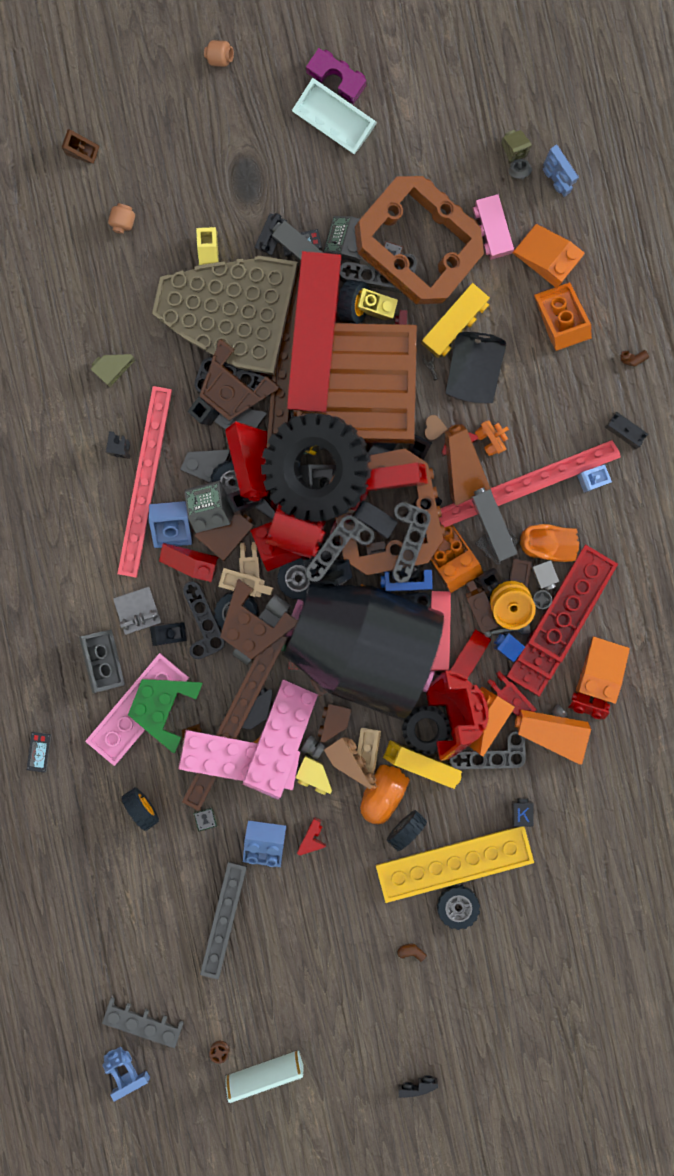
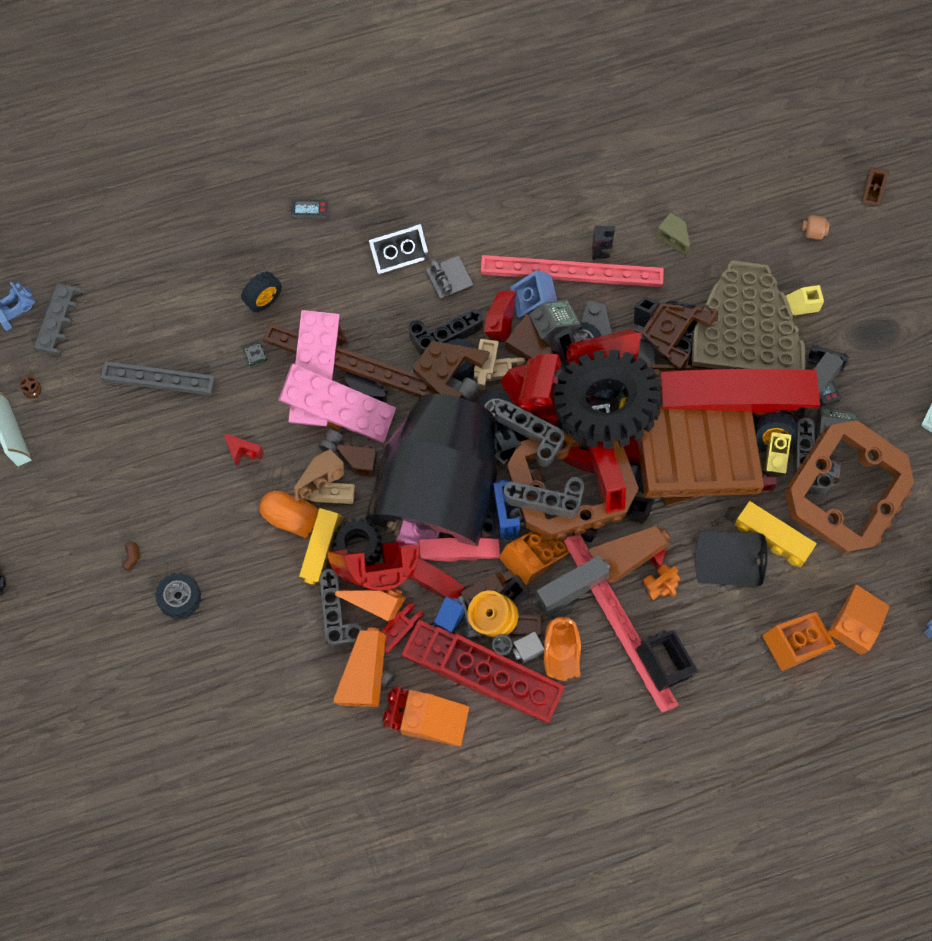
camera: 80 degrees right, 20 degrees down
bright pink plate [85,653,189,766] -> none
green wing [128,679,203,753] -> none
black slope [150,622,187,646] -> none
medium blue slope [243,821,286,867] -> none
light yellow slope [295,755,332,795] -> none
black slope [353,500,398,538] -> none
yellow plate [376,827,534,903] -> none
black wheel [386,810,427,852] -> none
medium nougat tile [424,415,448,441] -> none
bright pink brick [473,194,514,260] -> none
black brick [512,798,534,827] -> none
light blue slope [577,464,612,493] -> none
black hinge [605,412,648,449] -> none
reddish brown arm [620,350,649,367] -> none
none -> black window [635,630,698,692]

